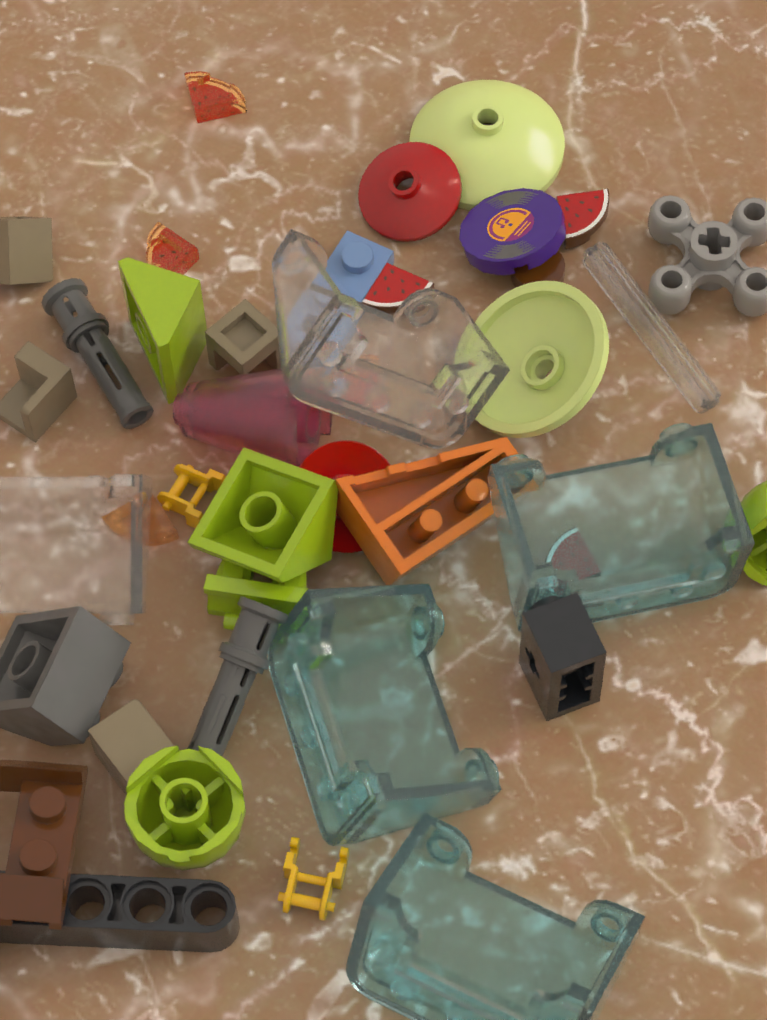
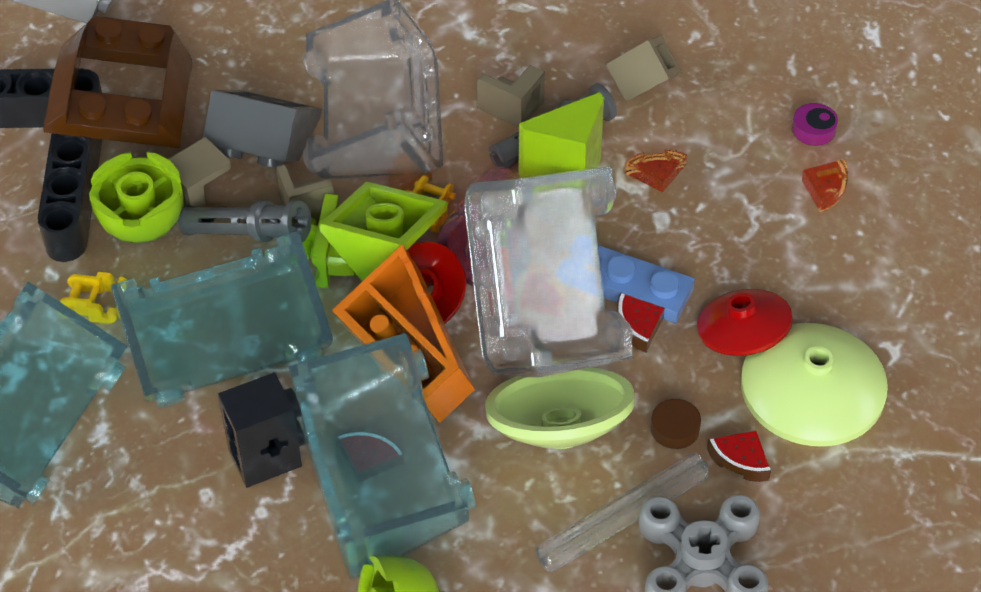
camera: 85 degrees right, 10 degrees down
dark purple tile [459,188,566,276] -> none
none -> dark tan panel [276,165,334,226]
none -> magenta tile [792,103,838,146]

